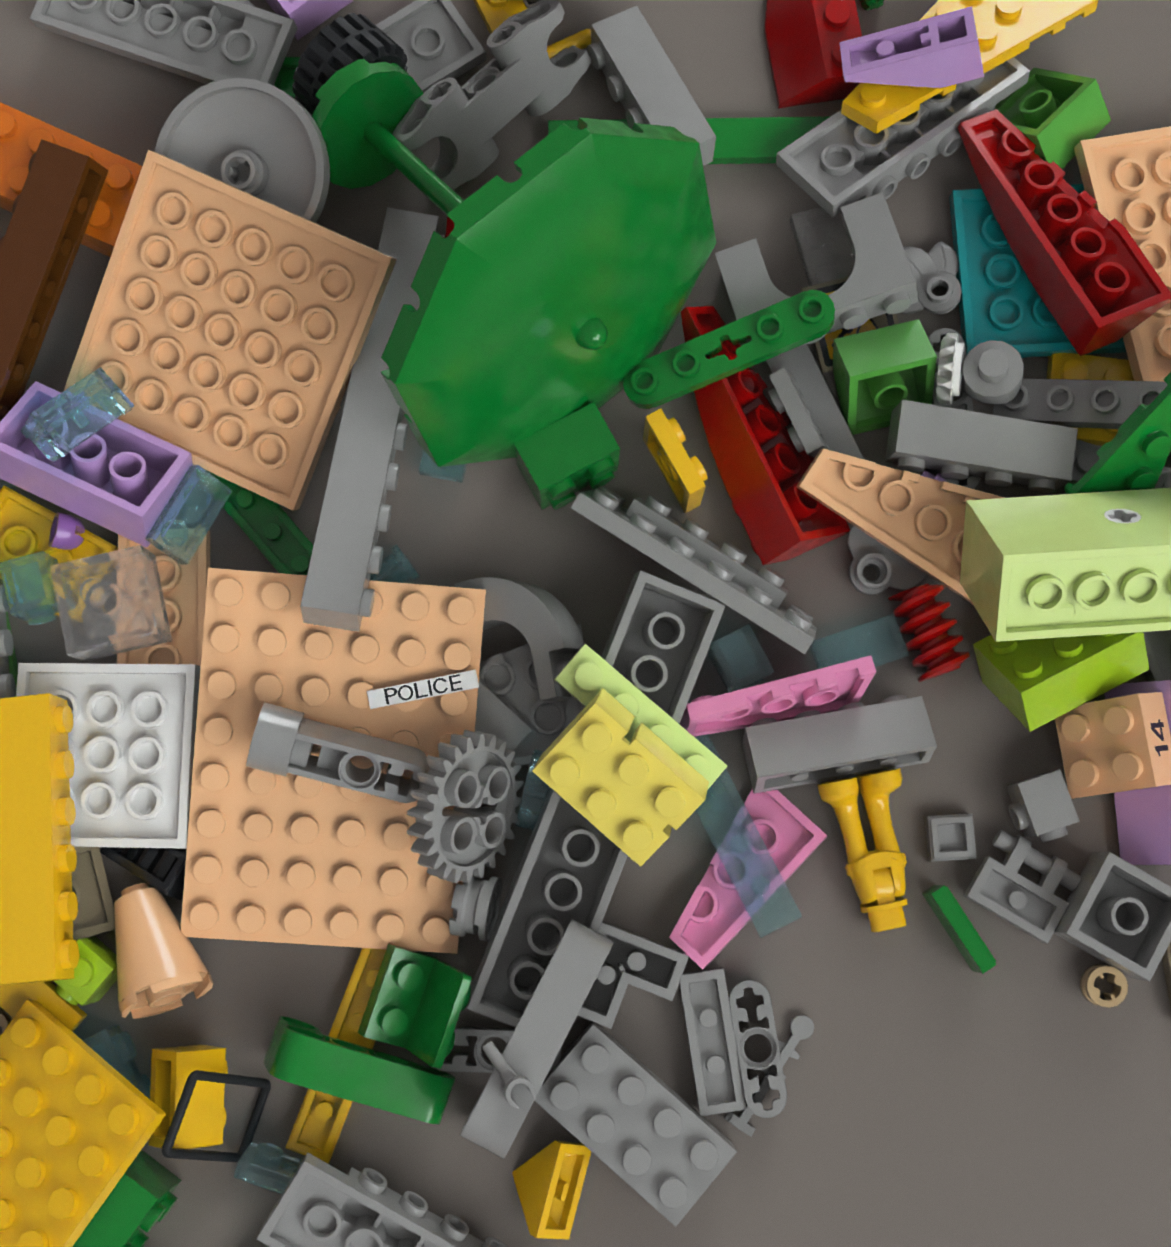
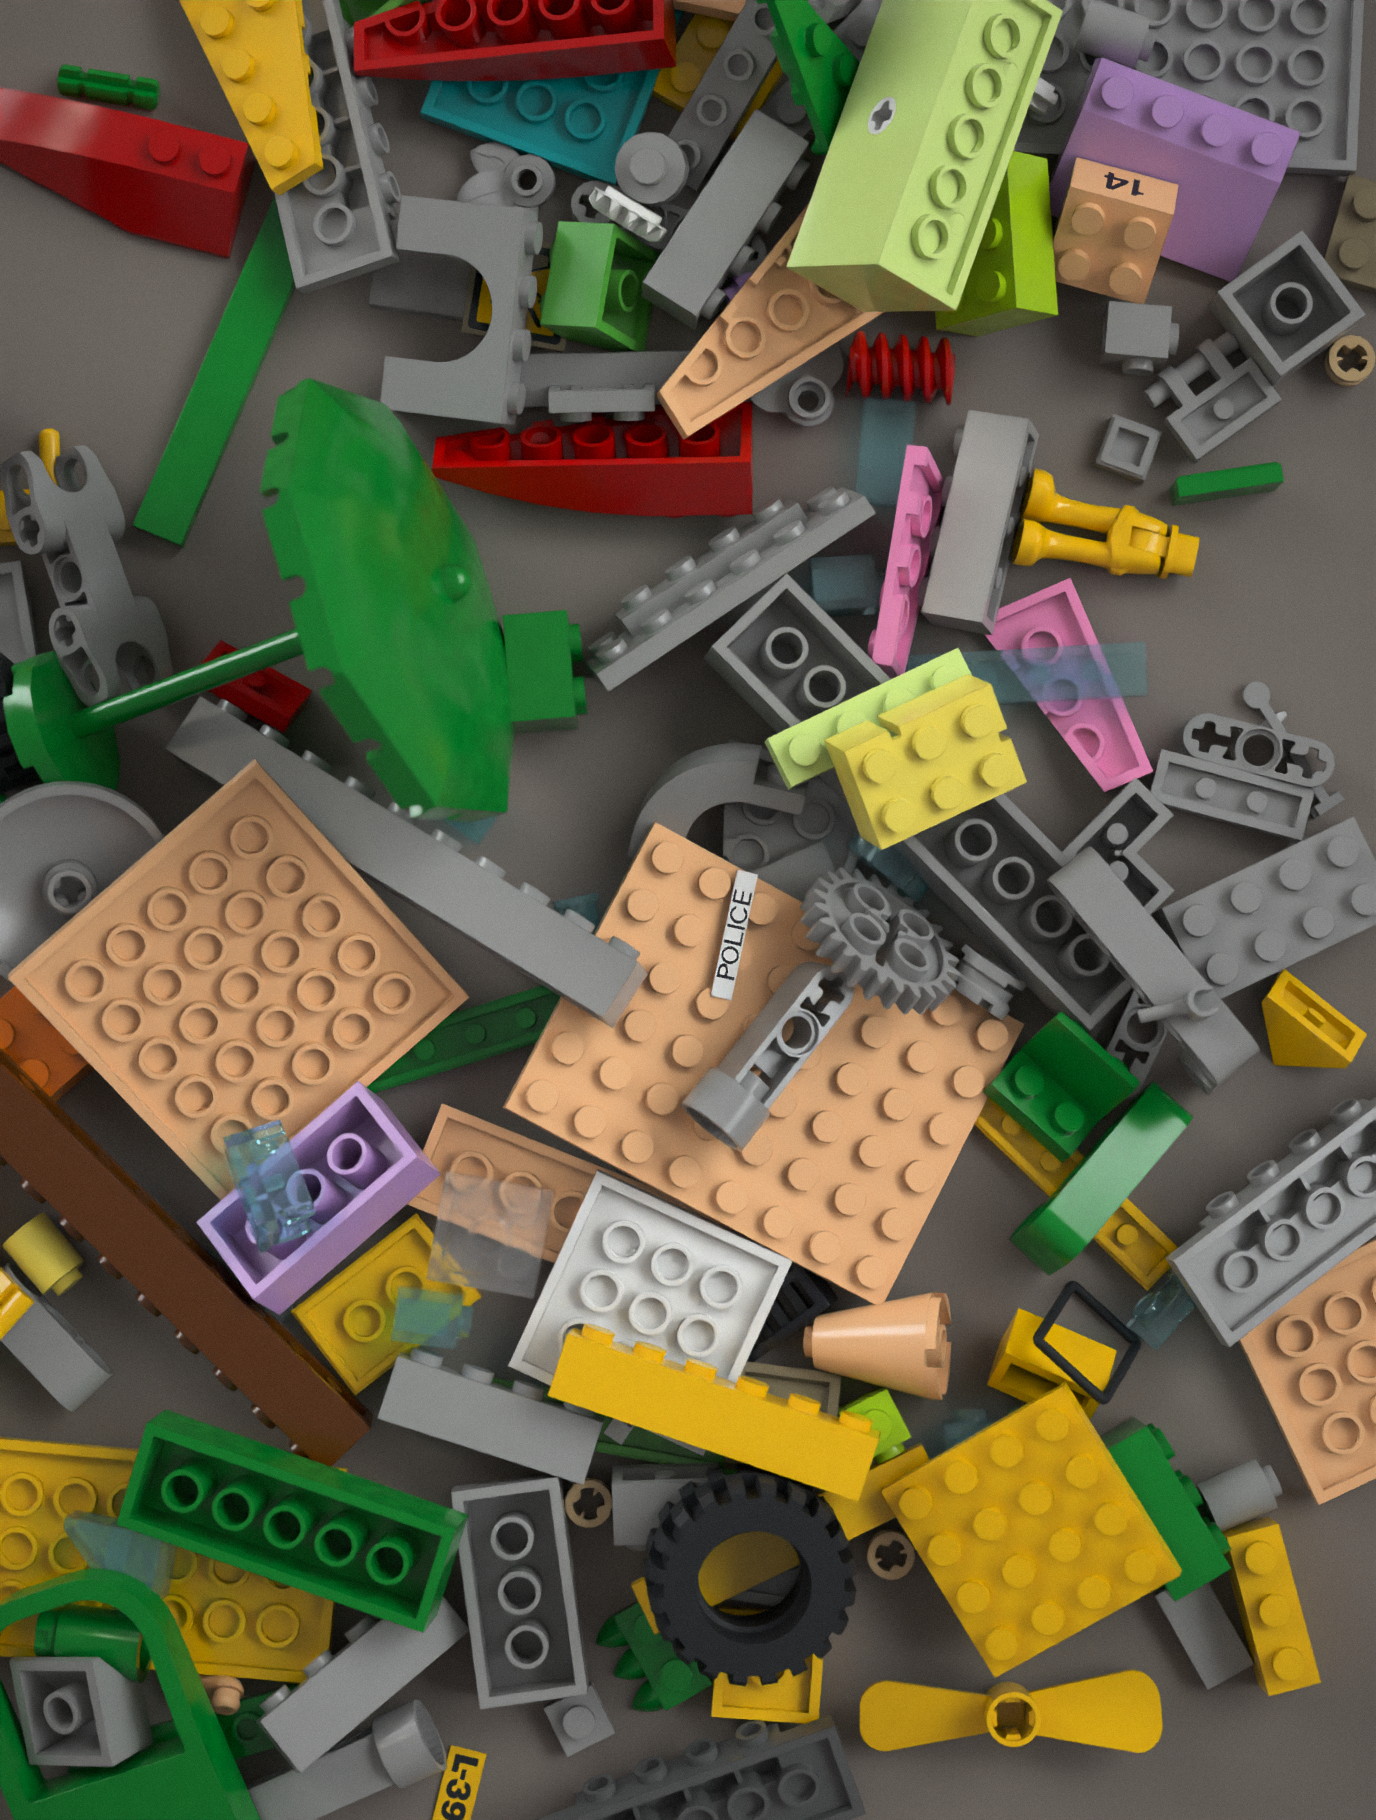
camera: 65 degrees left, 5 degrees up
medium lavender hinge [49,512,85,550] -> none
clear light blue plate [145,465,233,564] -> none
light grey brick [587,6,716,166] -> none
green piece [623,290,835,409] -> none
yellow plate [643,408,708,513] -> none
lavender slope [839,6,984,88] -> none

